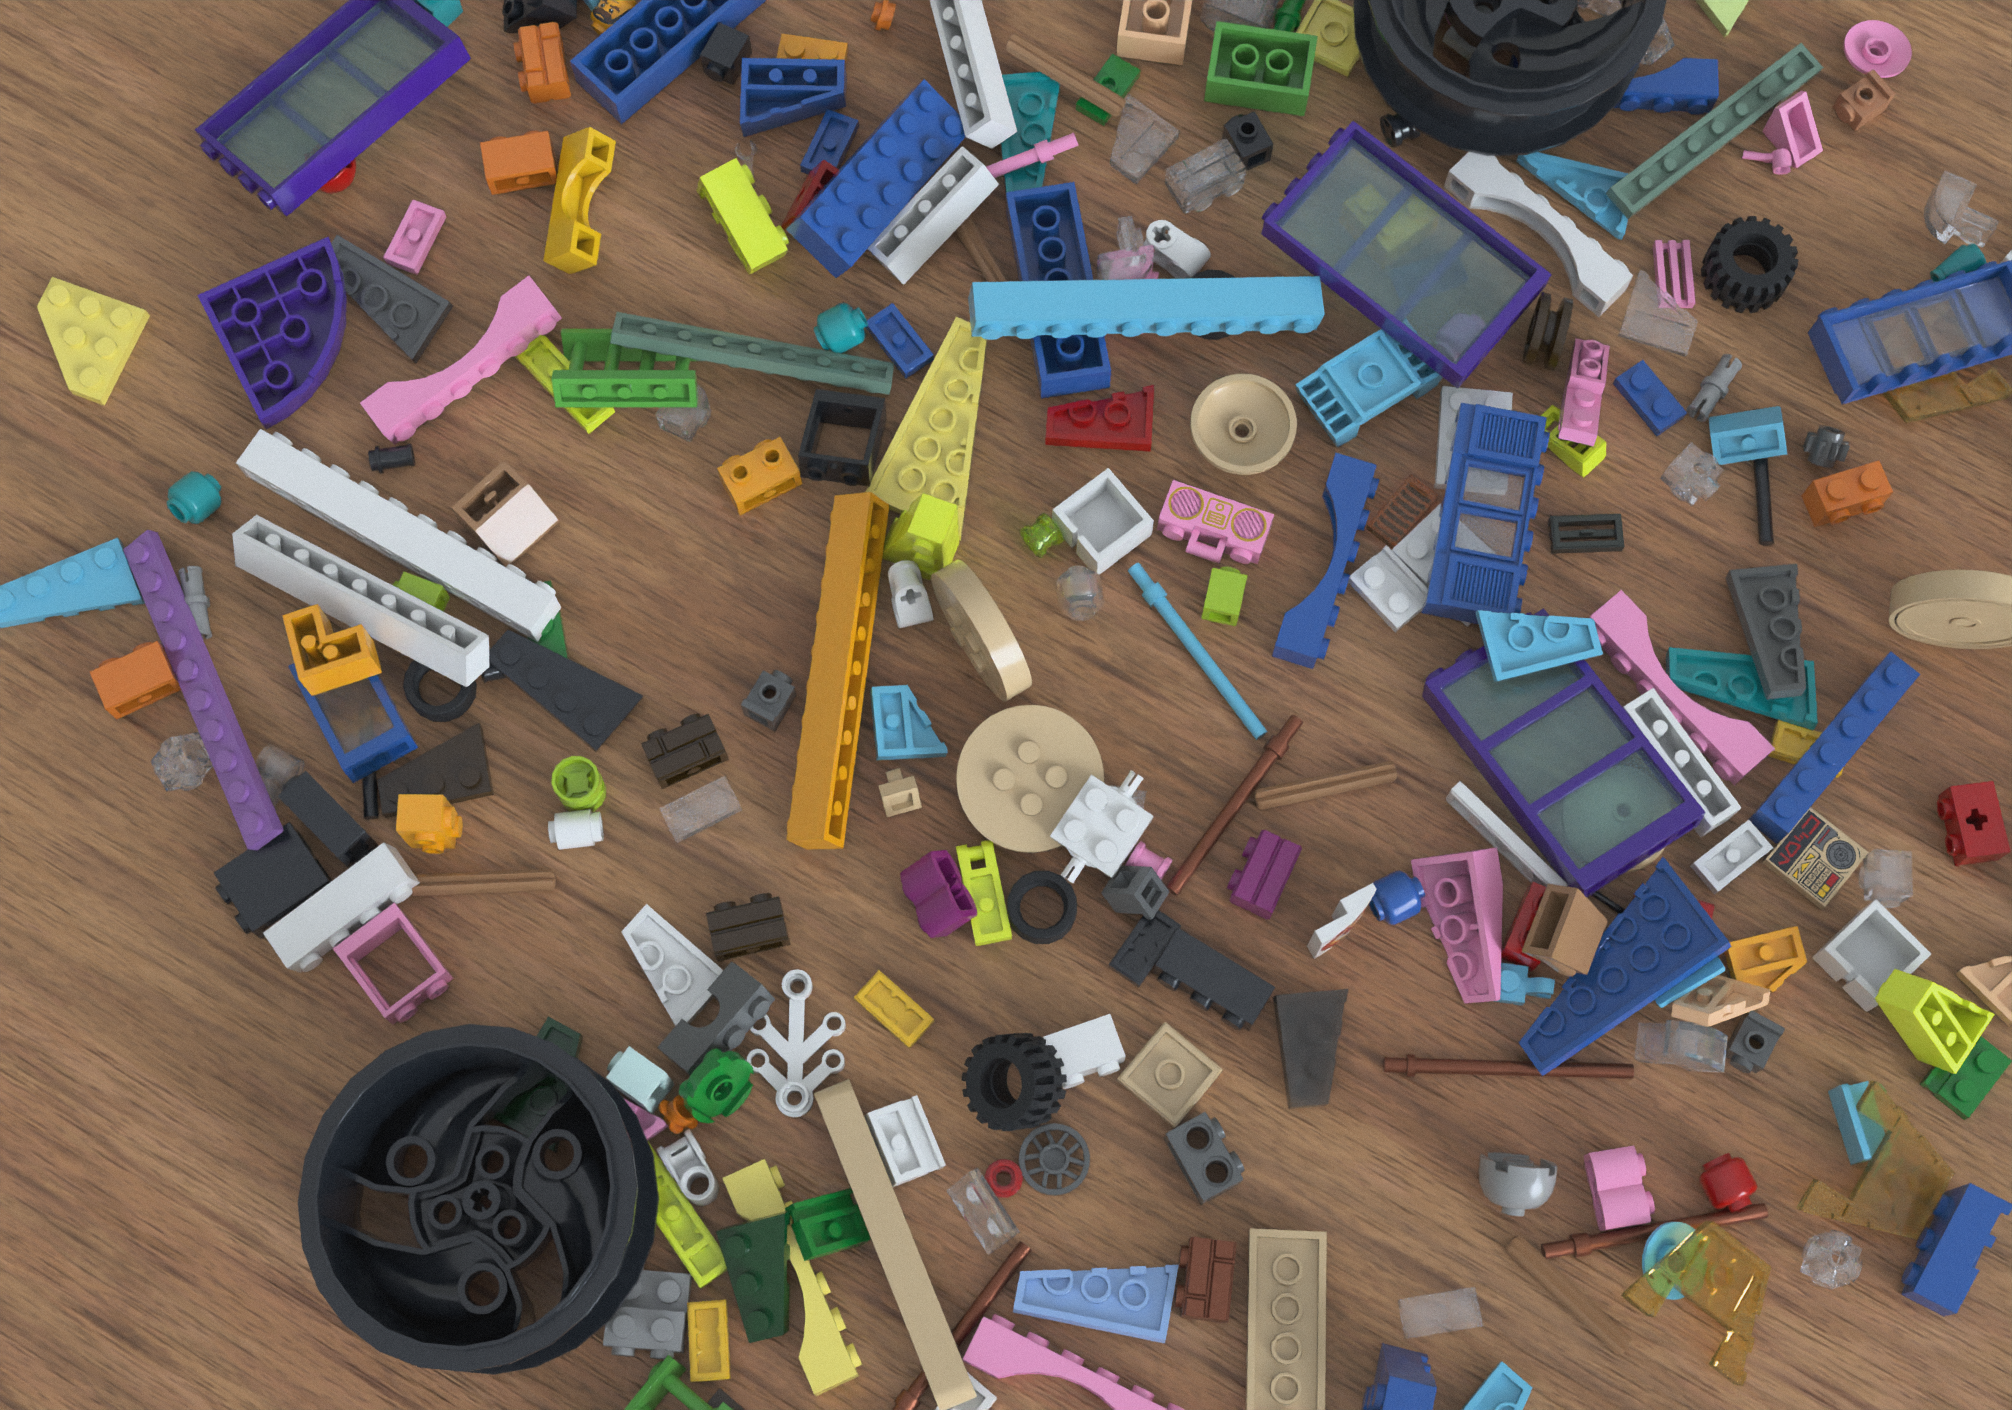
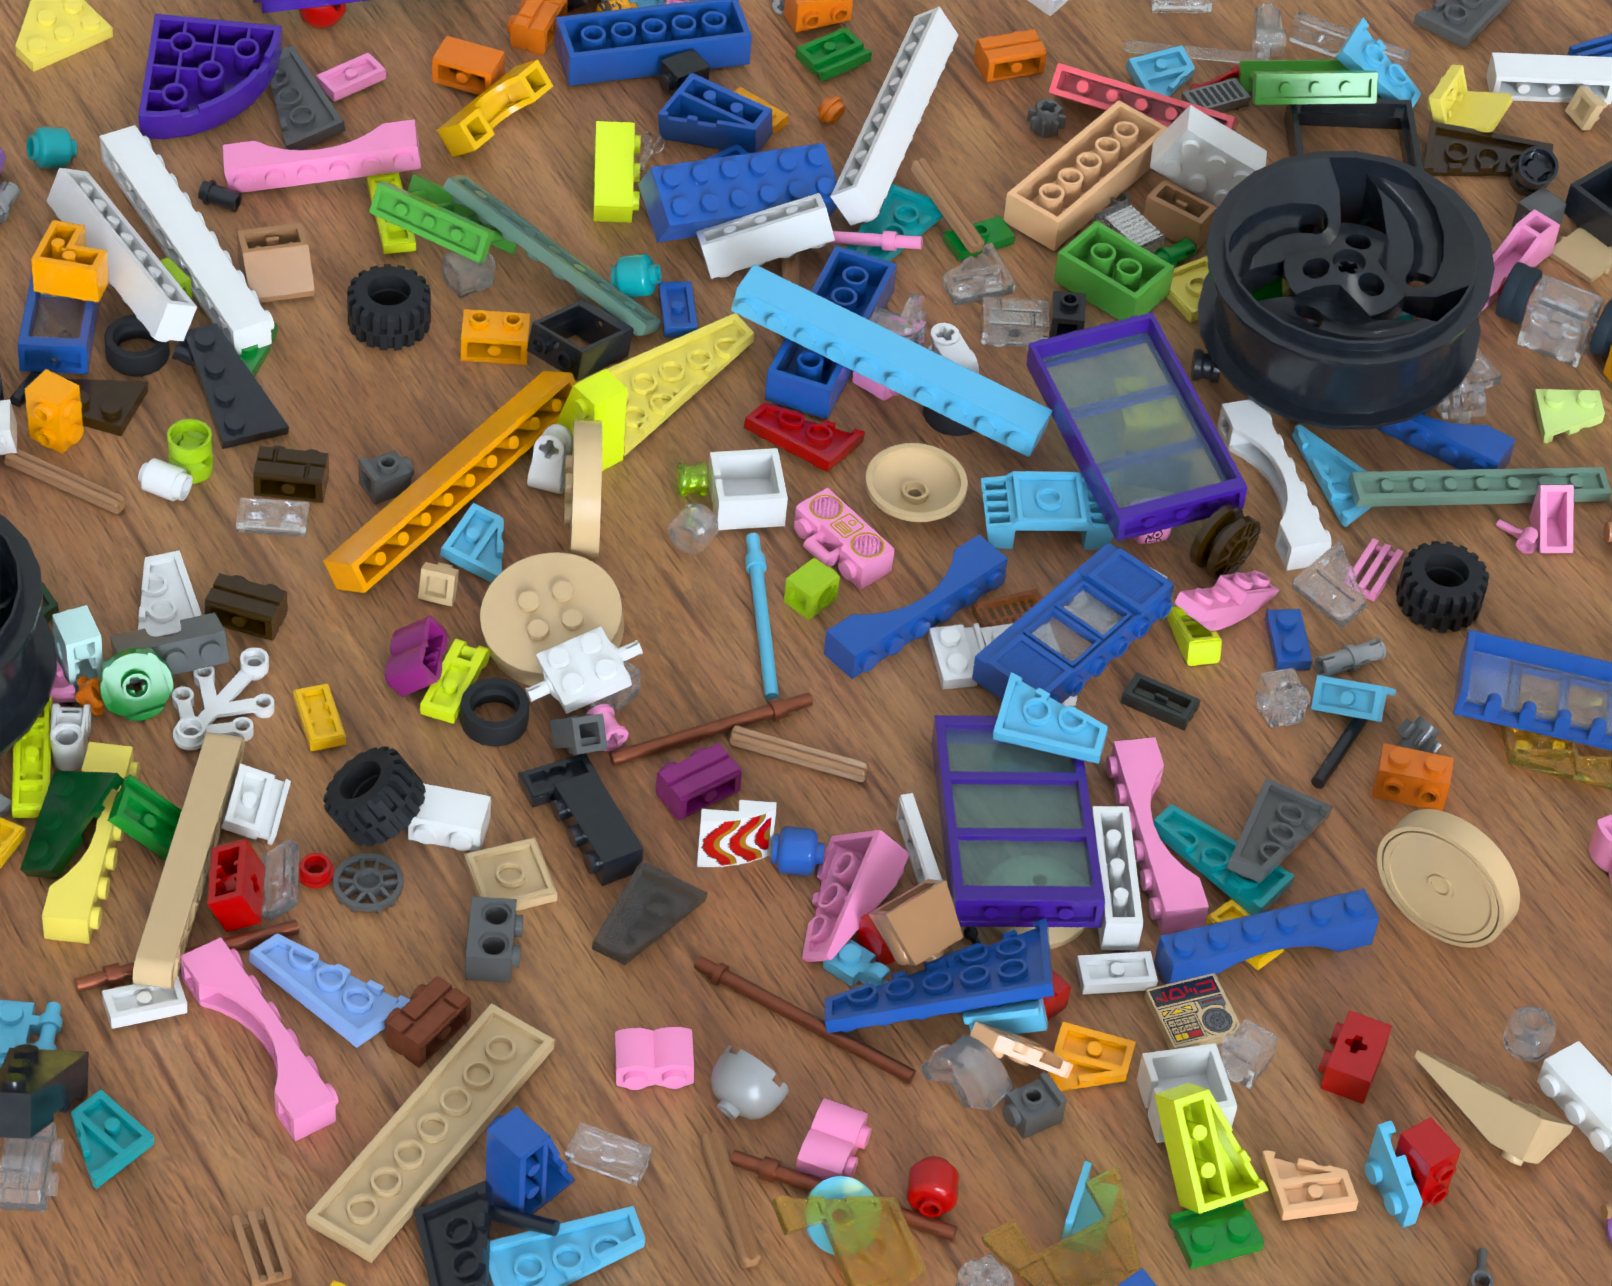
camera: 25 degrees right, 25 degrees down
none -> red brick [207,839,265,932]
none -> black tyre [347,264,431,351]
none -> bright pink brick [615,1027,694,1090]

